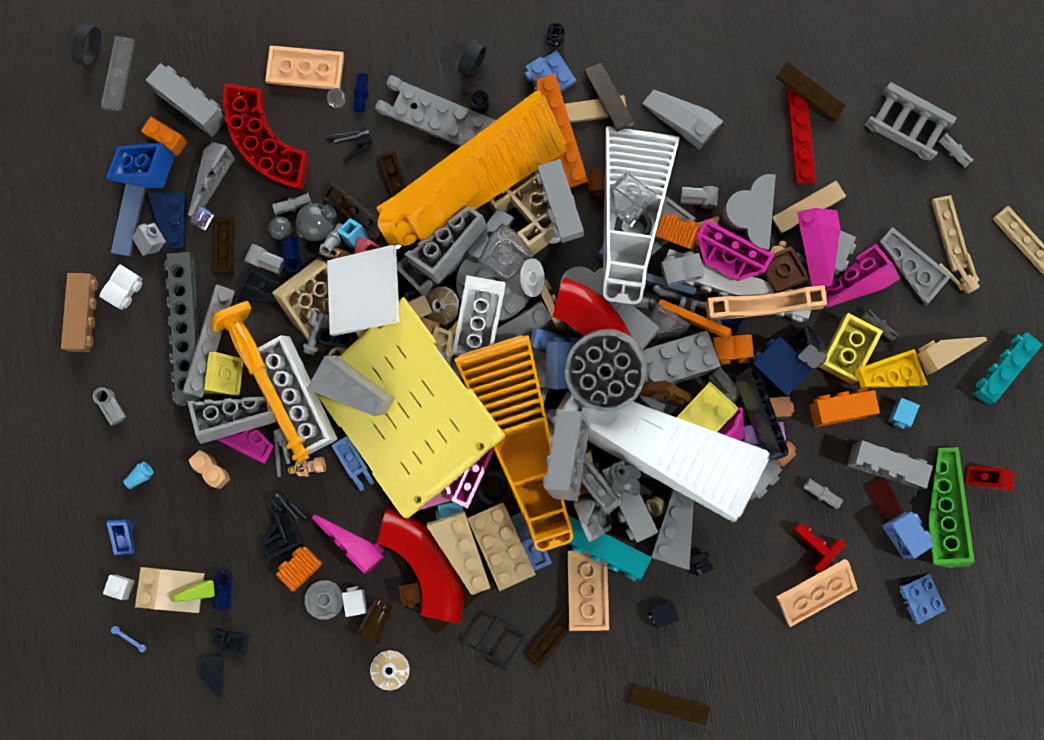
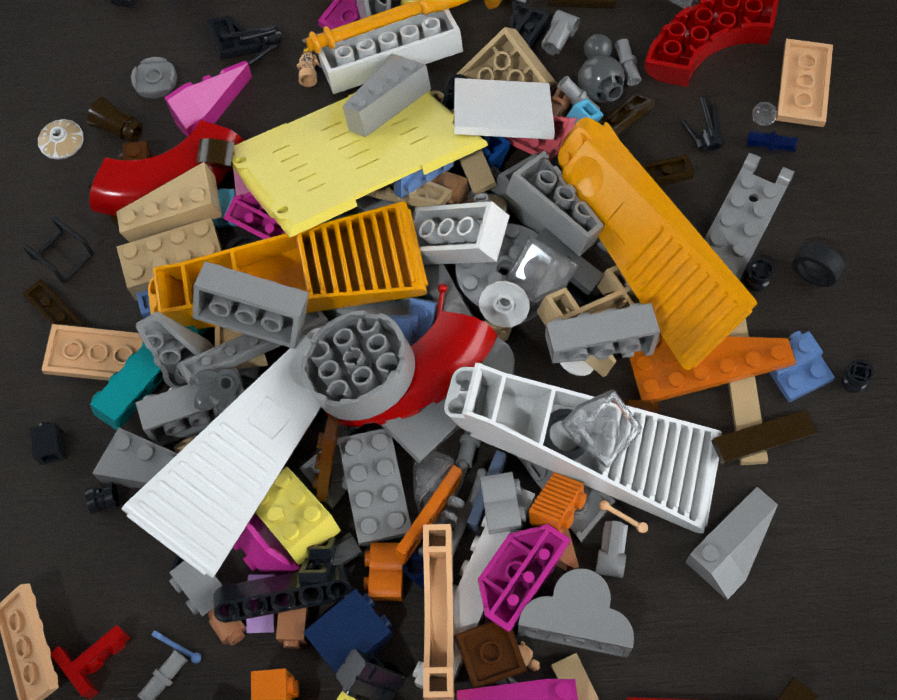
camera: 100 degrees right, 15 degrees down
orange brick [276,547,323,592] -> none
clear blue piece [281,237,304,277] -> none
light grey hinge [303,311,329,355] -> none
medium blue hinge [331,436,375,491] -> none
white brick [342,586,367,617] -> none
none -> medium blue hinge [151,630,202,664]
none -> dark brown brick [196,138,234,170]
none -> black slope [298,537,337,583]
none -> red hinge [436,283,448,320]
none -> light nougat hinge [599,500,648,533]

